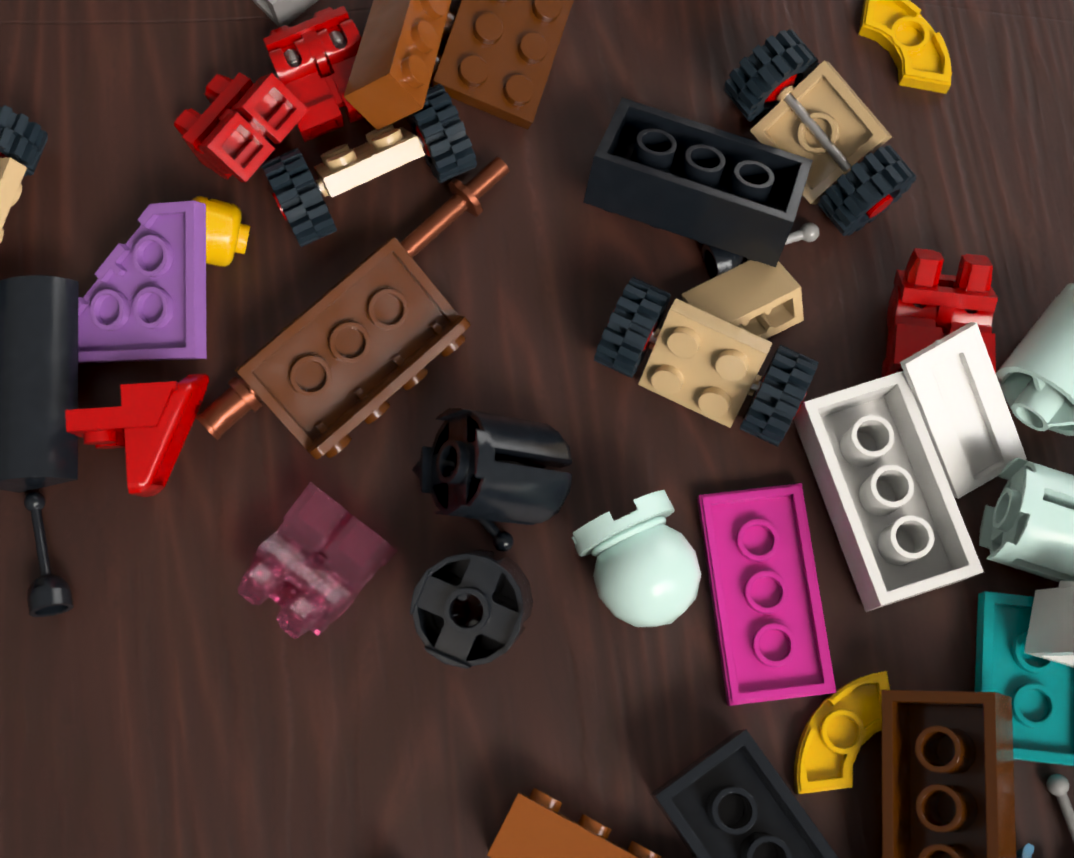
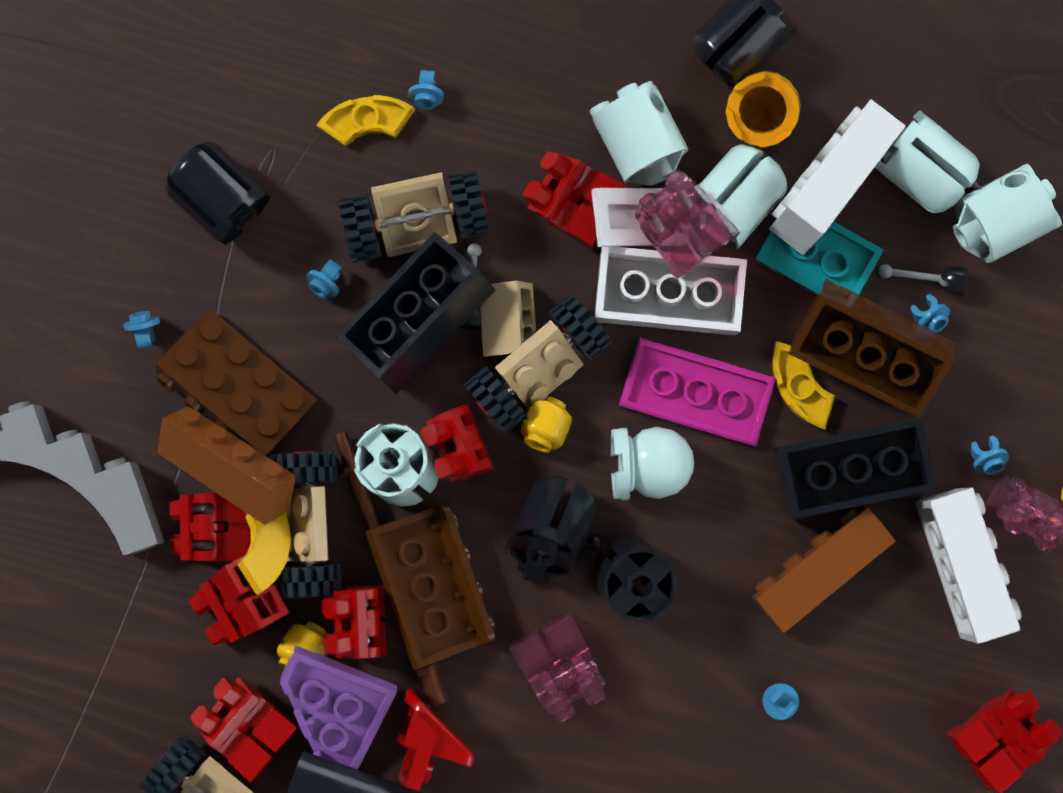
camera: 65 degrees left, 10 degrees up
none -> red hips [190,677,300,783]
none -> yellow tile [237,513,290,595]
none -> dark azure plate [306,259,342,298]
none -> red hips [322,584,388,659]
none -> light aqua cylinder [354,424,439,507]
none -> dark azure plate [408,70,444,110]
none -> red hips [420,404,494,483]
none -> yellow head [520,397,572,453]
none -> clear pink hips [634,170,739,279]

